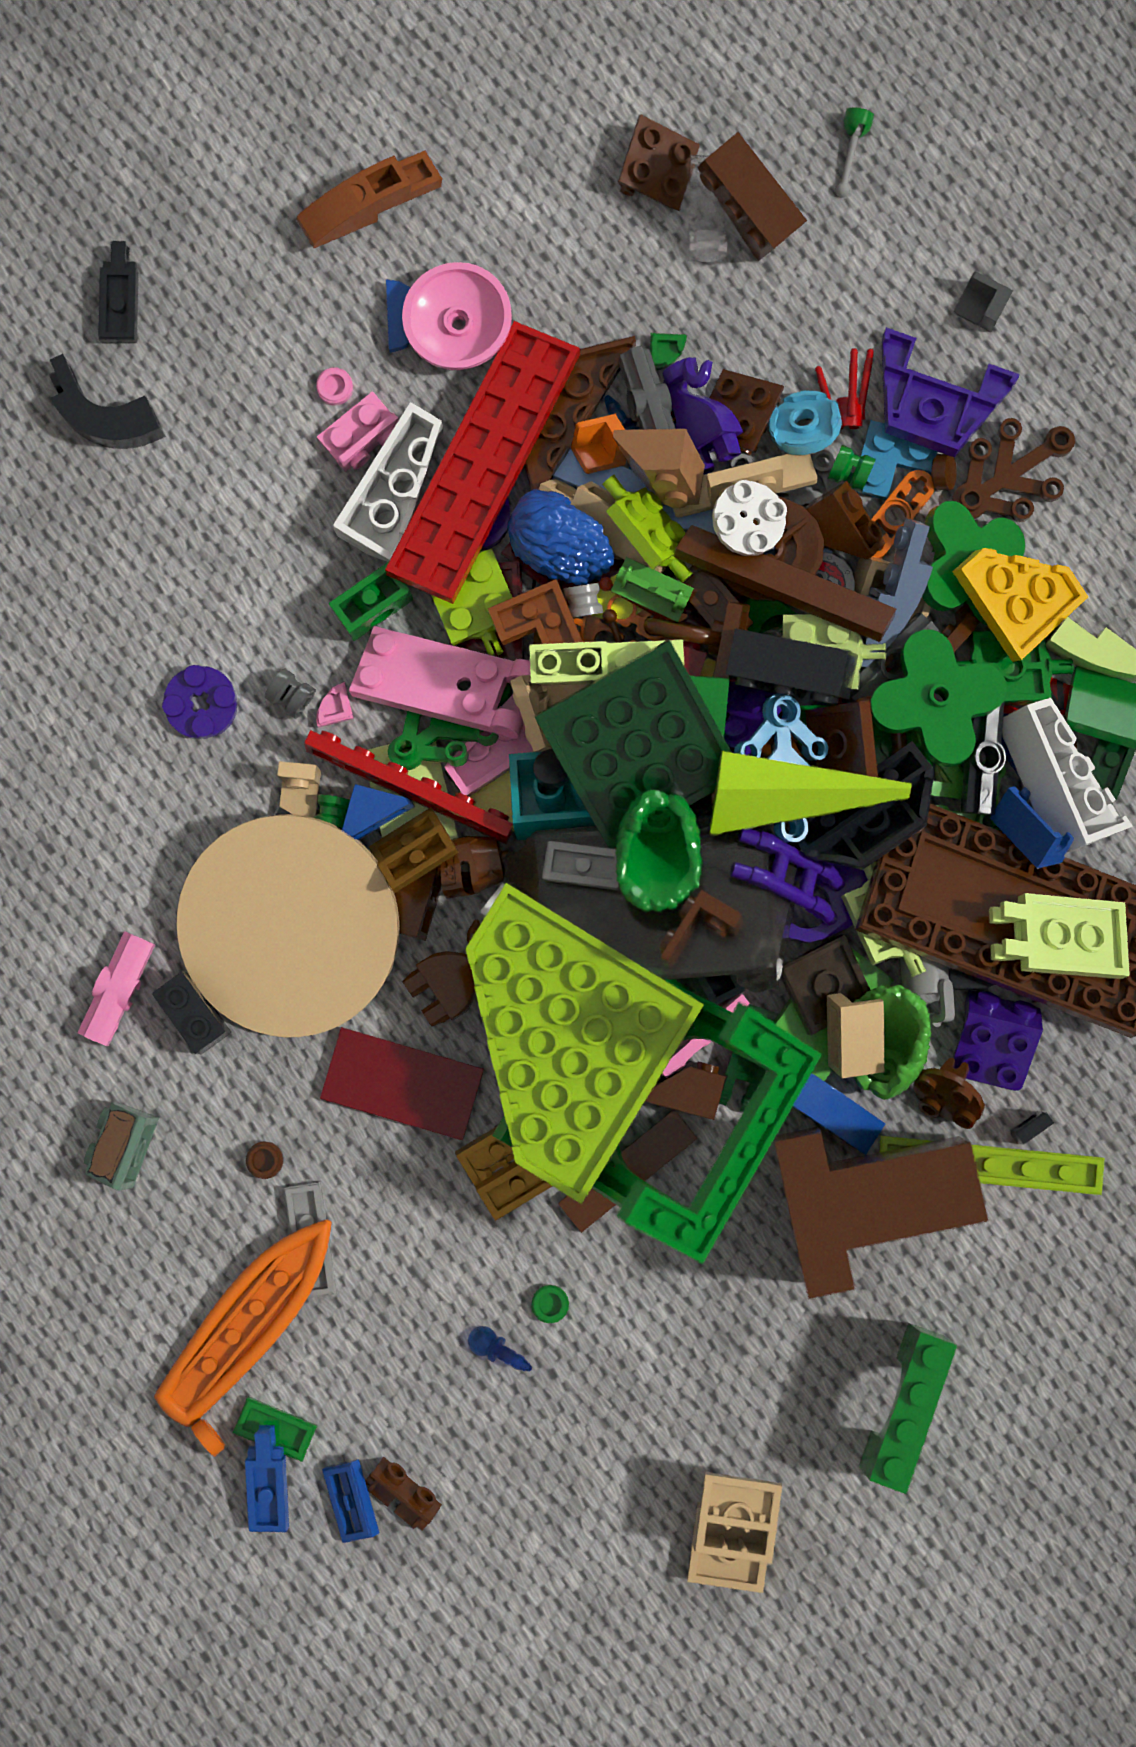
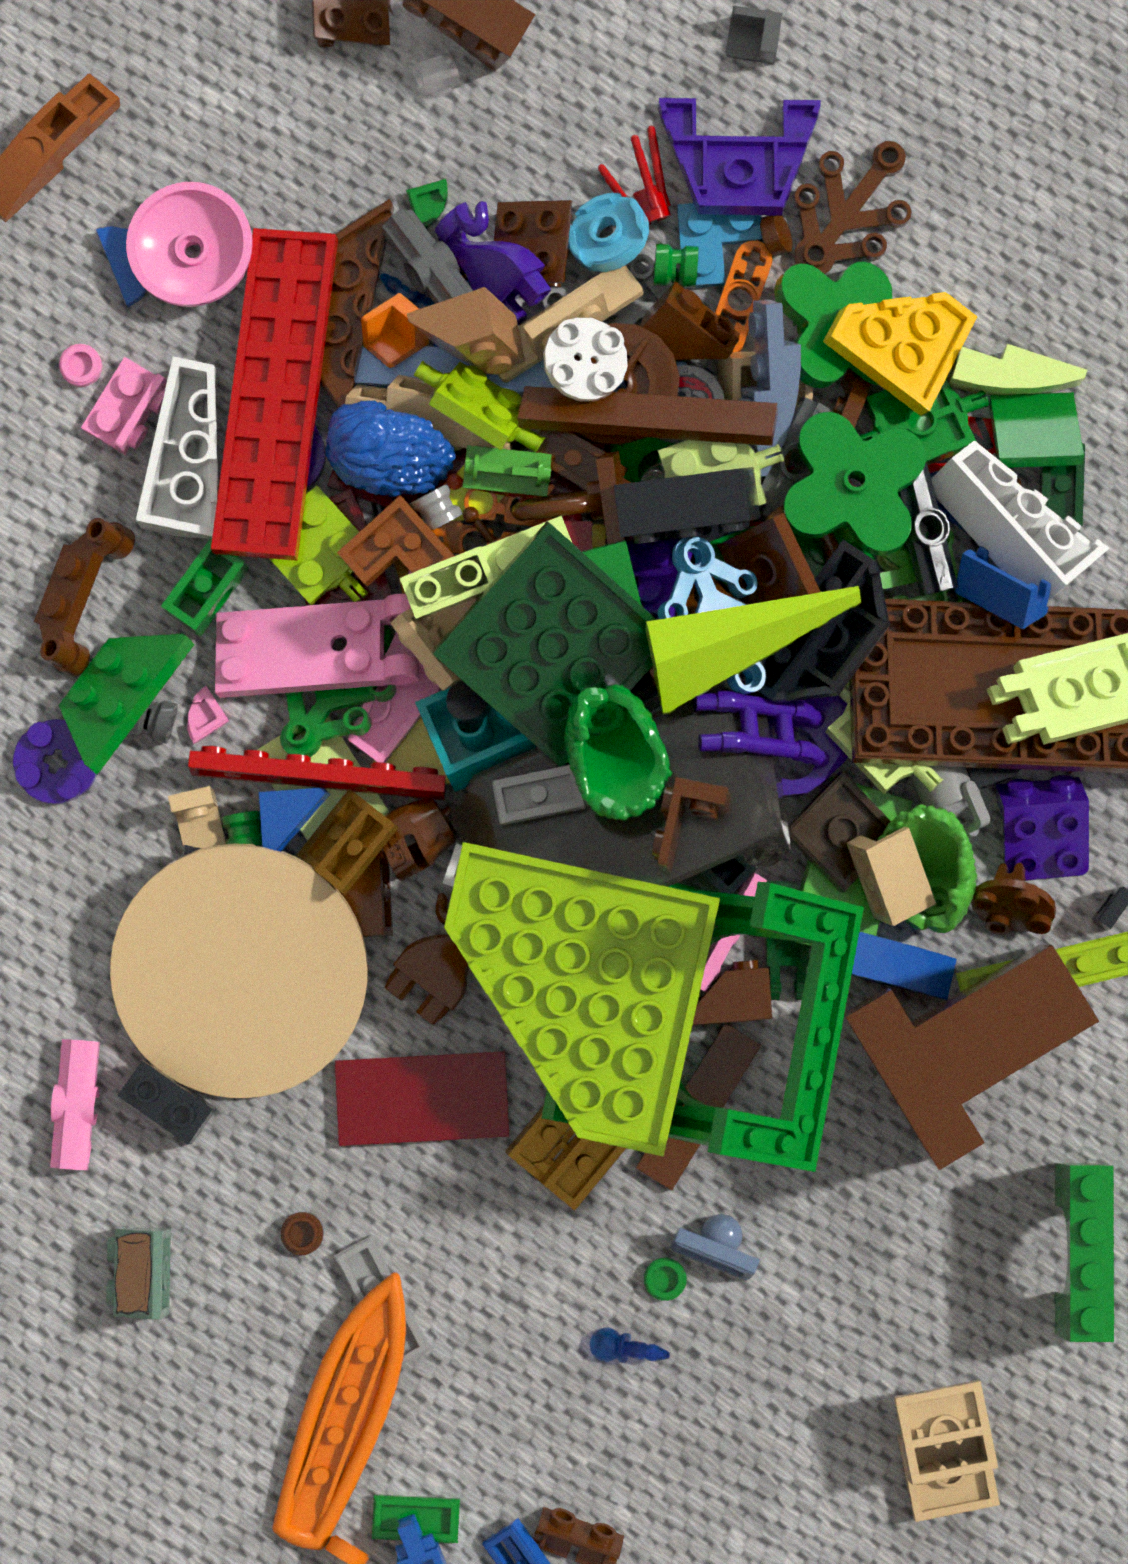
camera: 30 degrees left, 0 degrees up
none -> reddish brown plate [34,518,135,677]
none -> green wing [58,634,195,775]
none -> sand blue tile [670,1214,760,1281]

